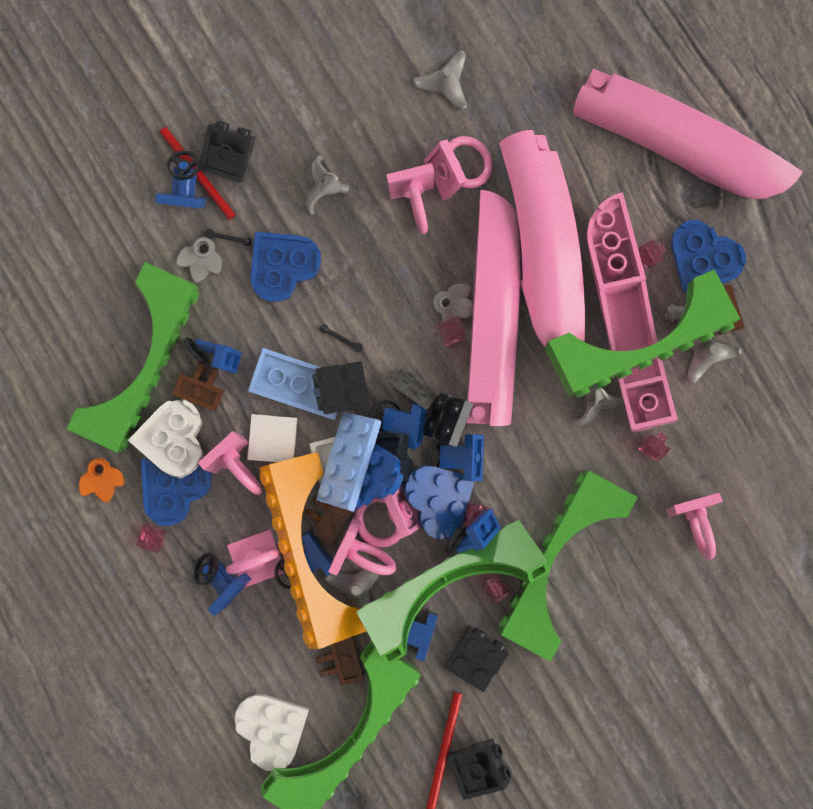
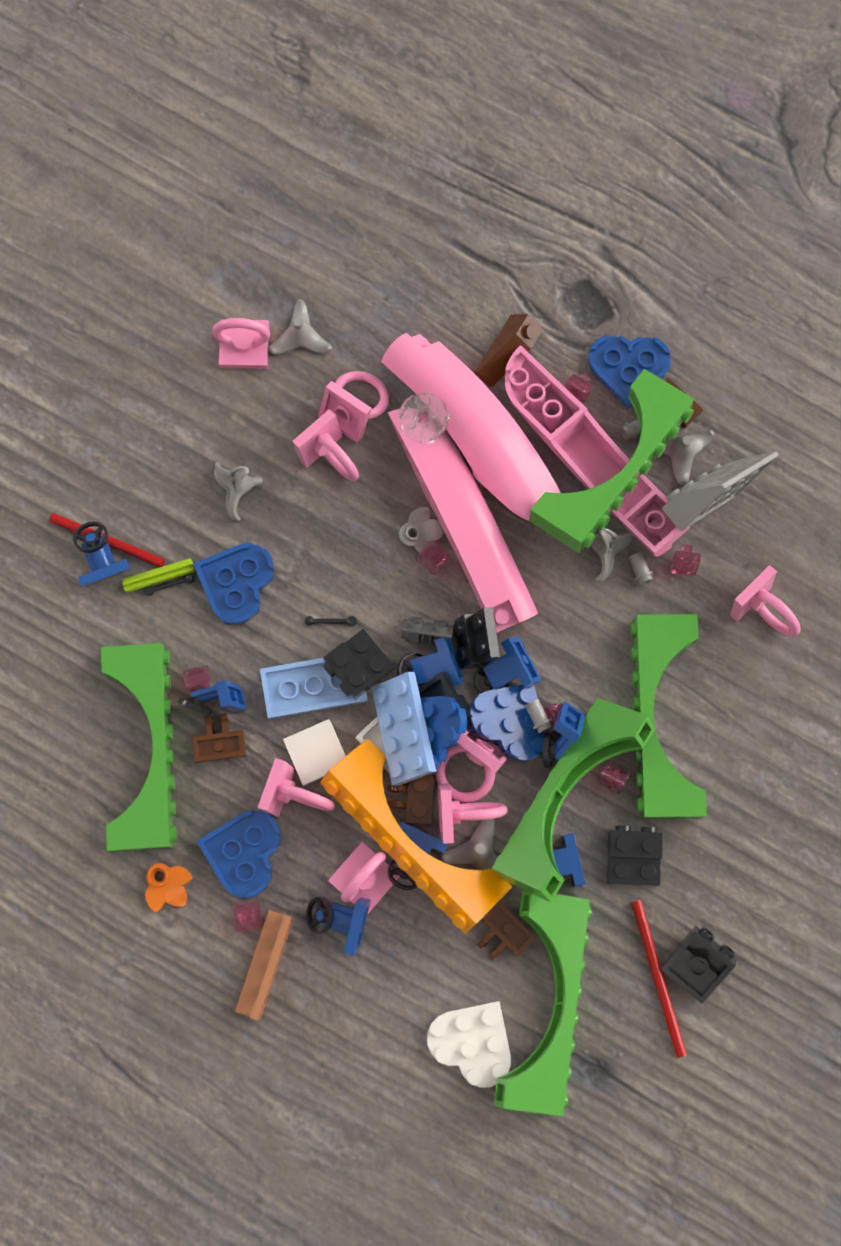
camera: 35 degrees left, 10 degrees down
white plate [128,400,203,478] -> none
light grey plate [176,237,222,282] -> none
black plate [199,121,256,183] -> none
bright pink slope [573,69,802,199] -> none
none -> lime axle [122,558,195,593]
none -> clear pink tile [183,665,211,692]
none -> bright pink tile [212,318,270,369]
none -> nougat fence [235,910,294,1021]
none -> clear plate [399,392,450,443]
none -> reddish brown slope [474,314,543,387]
none -> light grey pin [525,699,552,733]
none -> light grey pin [627,552,654,586]
none -> light grey slope [662,451,779,531]

